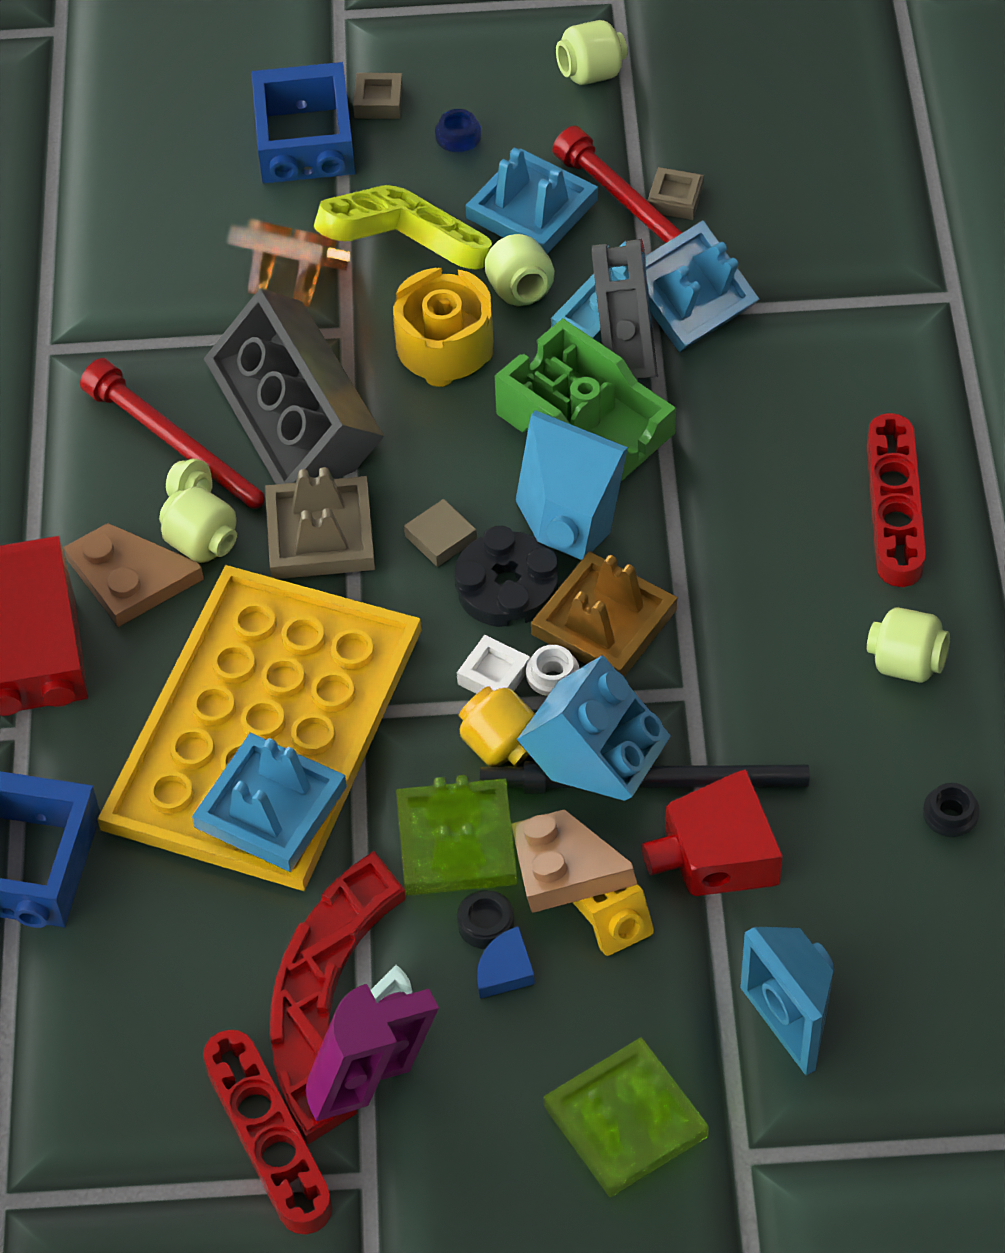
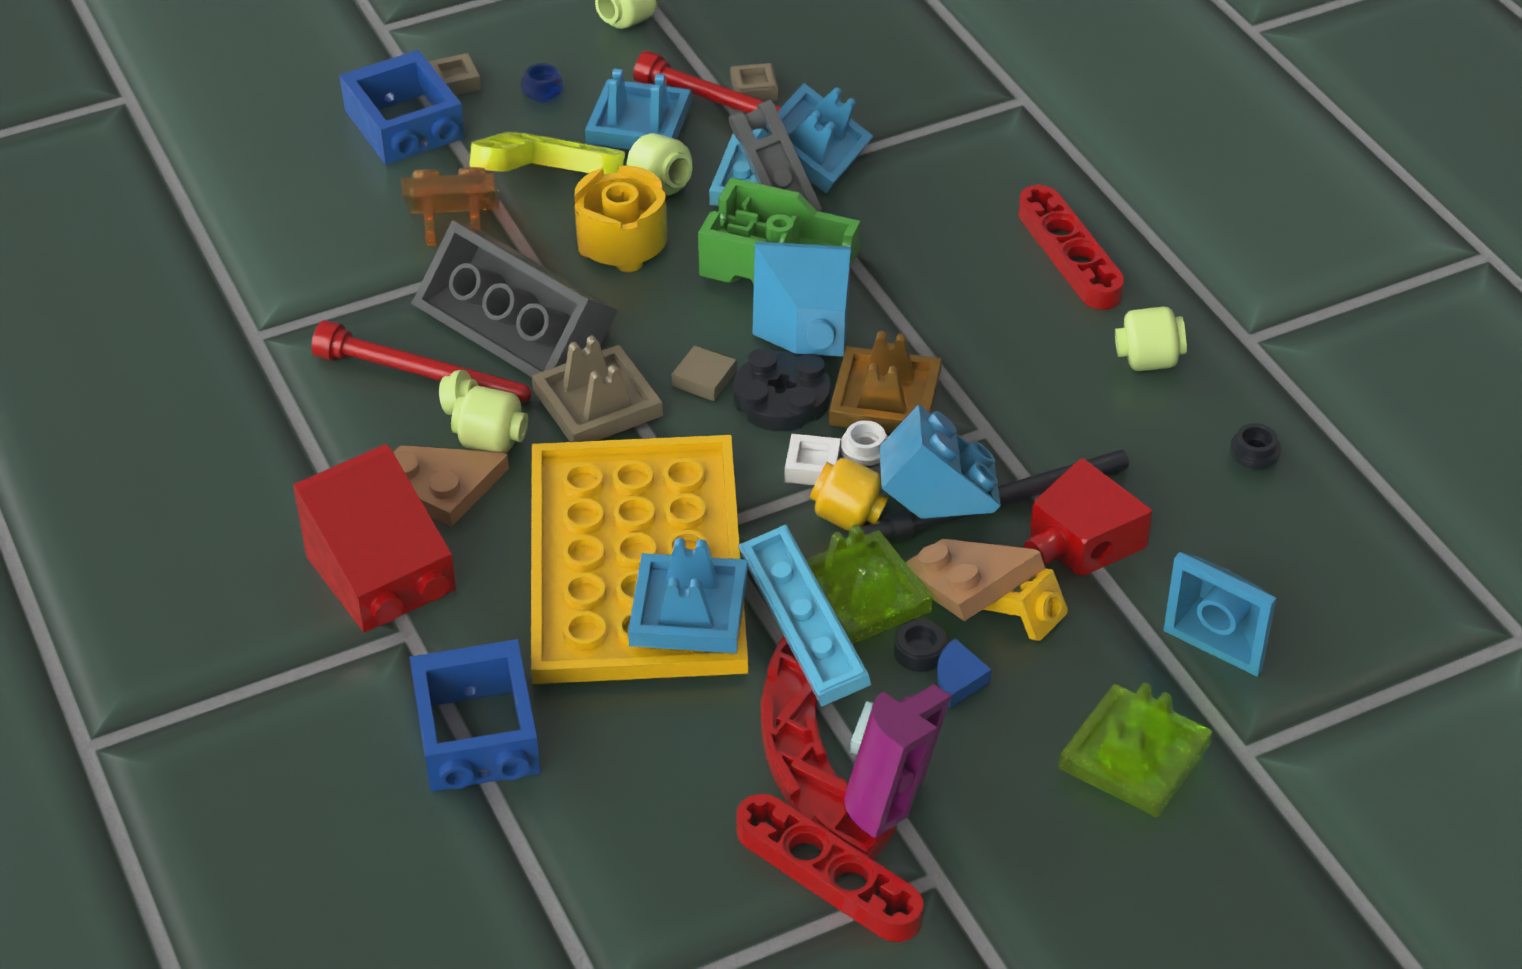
camera: 25 degrees left, 10 degrees down
none -> medium azure tile [738,525,871,707]

